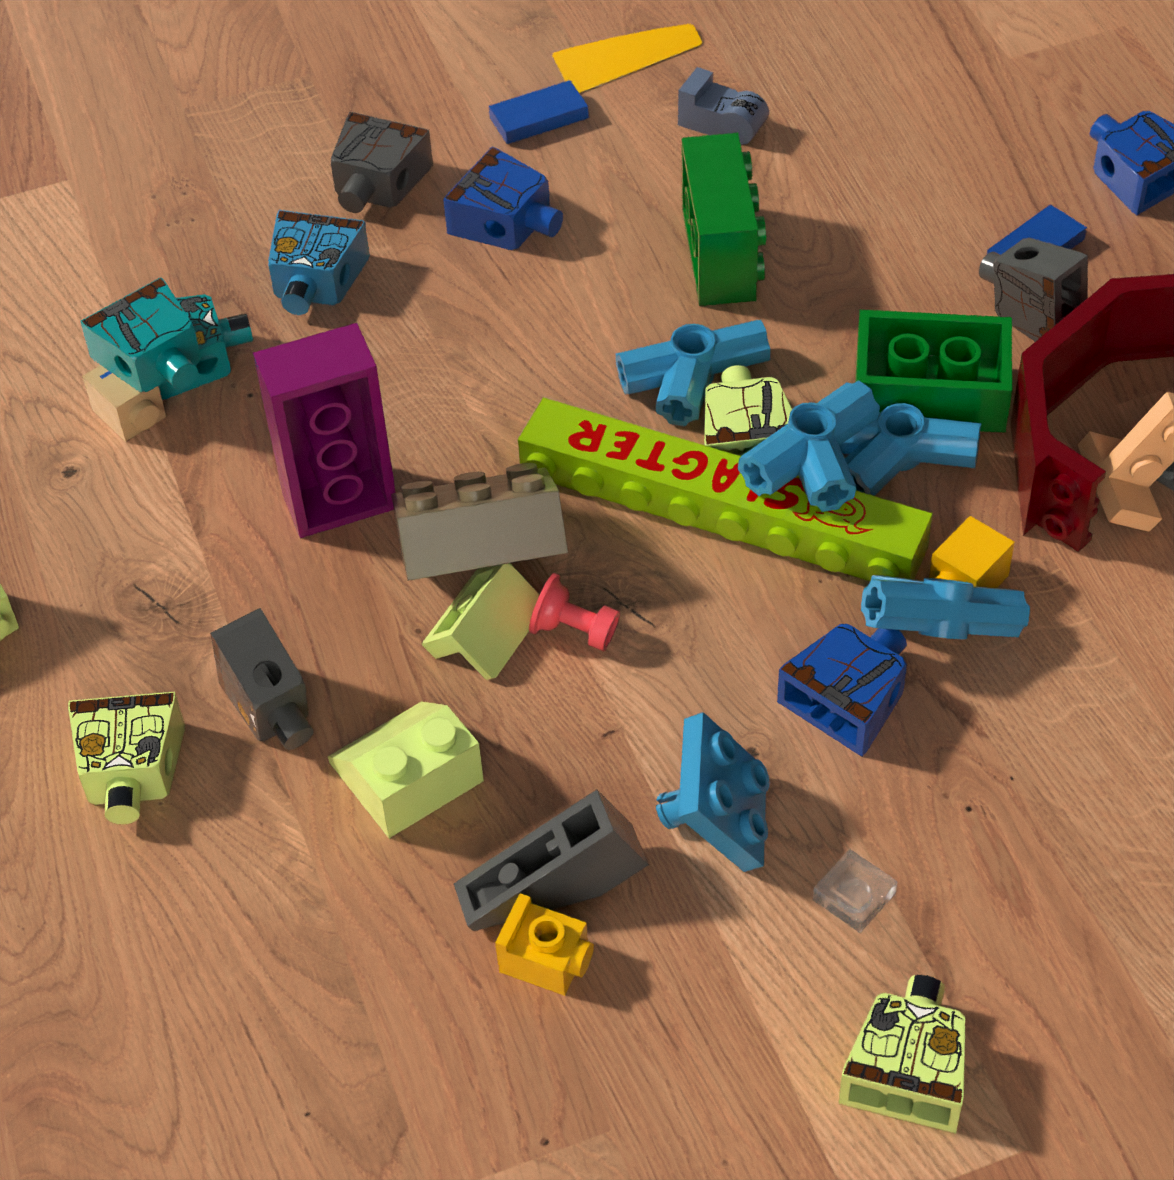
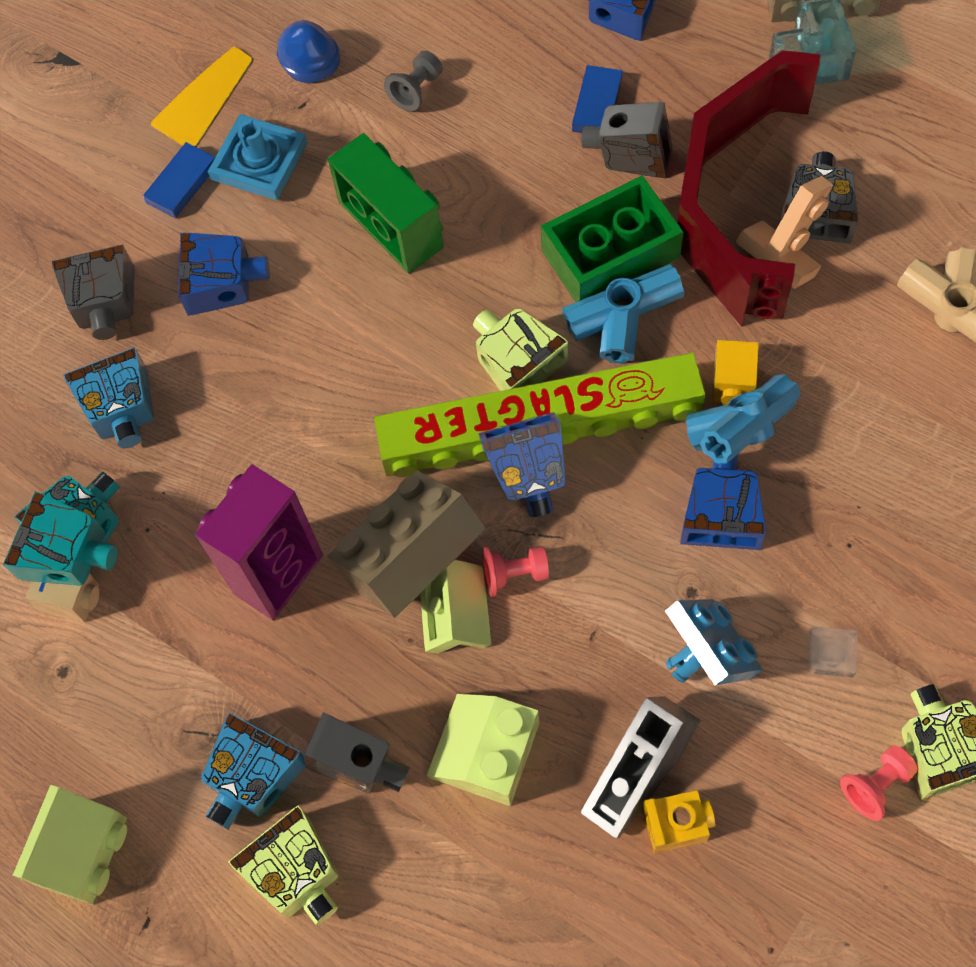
camera: 30 degrees left, 15 degrees up
dark azure piece [616,320,771,426] -> none
sand blue leg [678,67,769,145] -> none
dark azure piece [738,380,880,512] -> none
none -> torso [201,712,305,830]
none -> dark azure plate [208,114,308,201]
none -> blue hat [277,20,340,83]
none -> dark grey piece [384,51,442,112]
none -> torso [478,412,565,517]
none -> coral piece [840,745,918,821]

